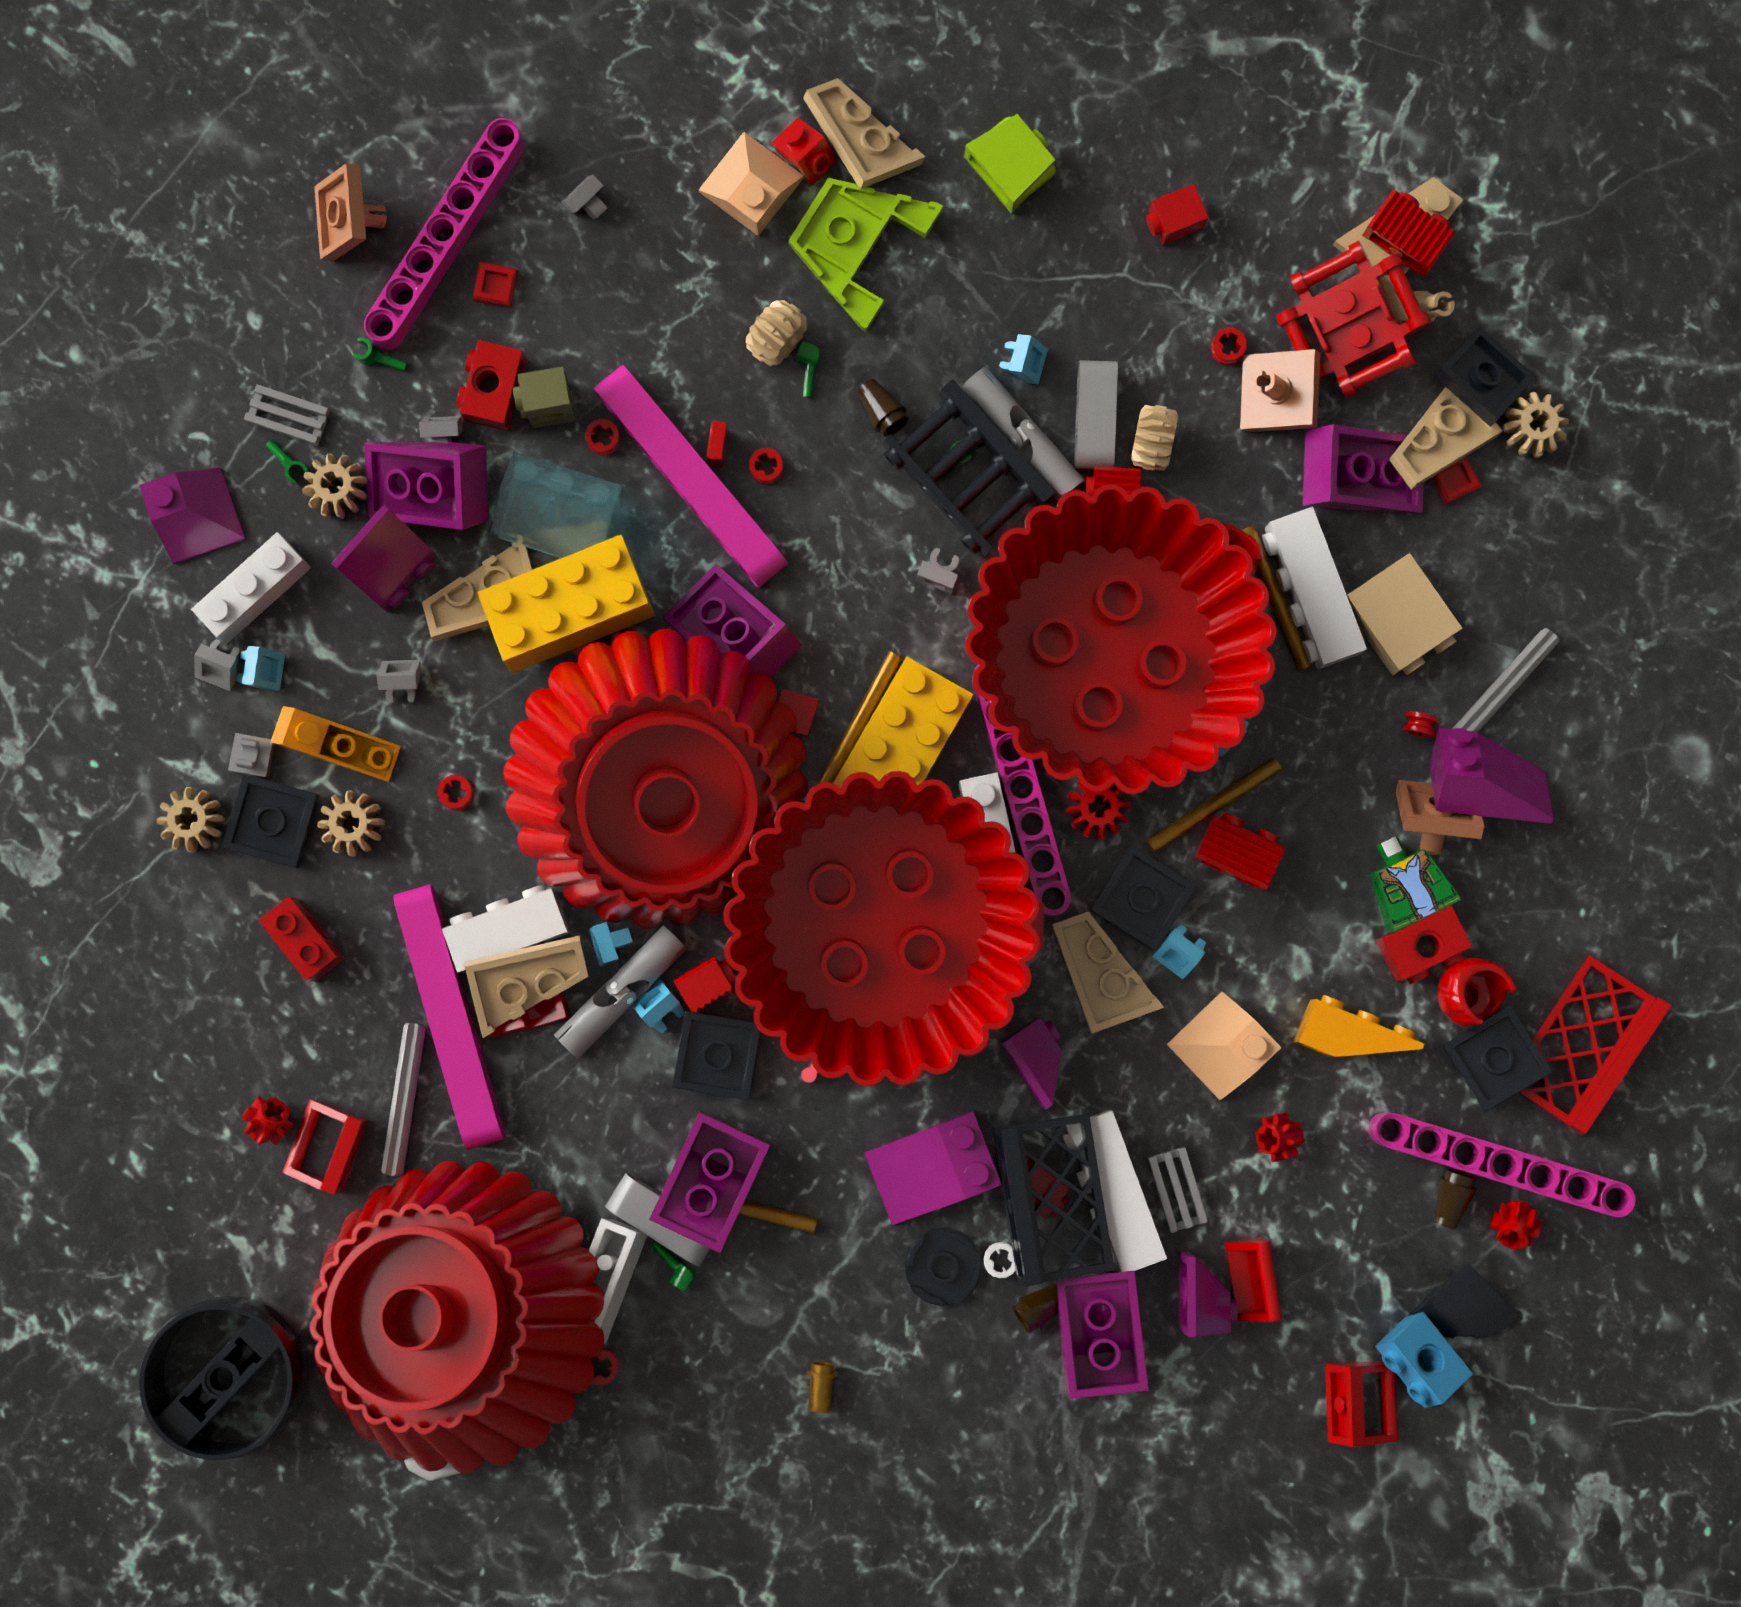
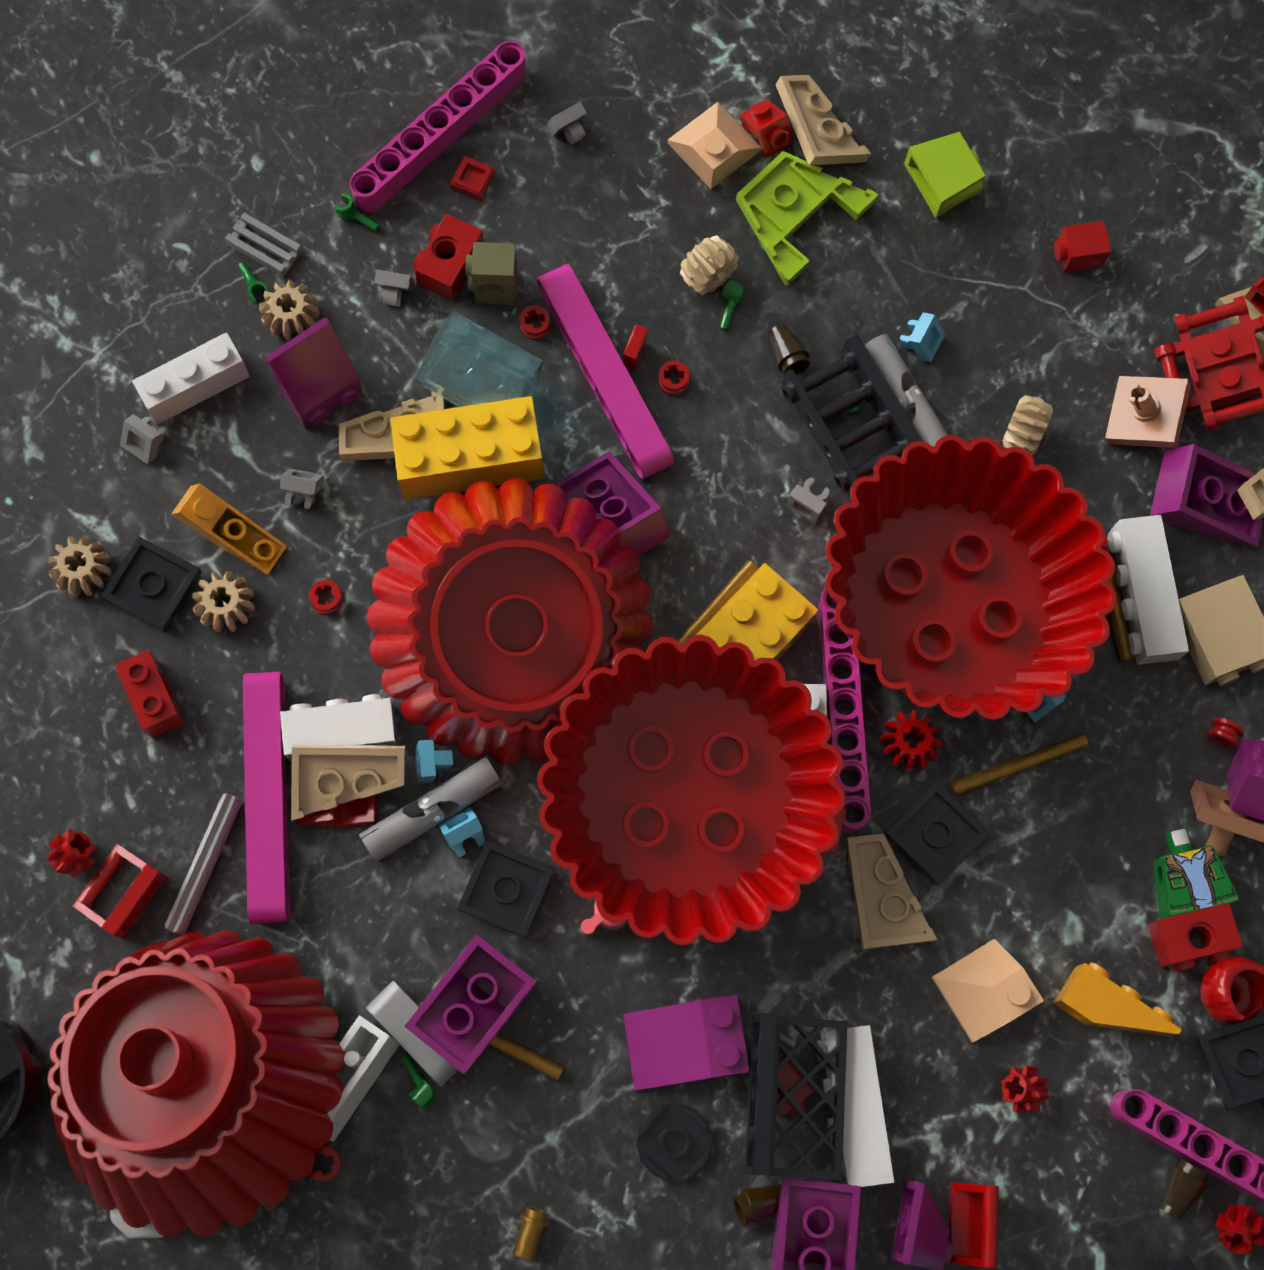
camera: 10 degrees right, 10 degrees down
magenta slope [139,468,246,564] -> none
light grey tile [228,733,275,778] -> none
medium azure tile [237,646,285,691] -> none
nougat tile [314,163,387,261] -> none
magenta slope [364,442,489,530] -> none
red brick [673,957,737,1013] -> none
red tile [778,689,819,737] -> none
white bush [984,1242,1016,1278] -> none
magenta slope [1000,1018,1062,1110] -> none
light grey beam [1074,360,1118,469] -> none
light grey tile [1147,1147,1208,1233] -> none
medium azure tile [1152,924,1206,979] -> none
red brick [1193,813,1286,891] -> none
red bush [1211,327,1247,365] -> none

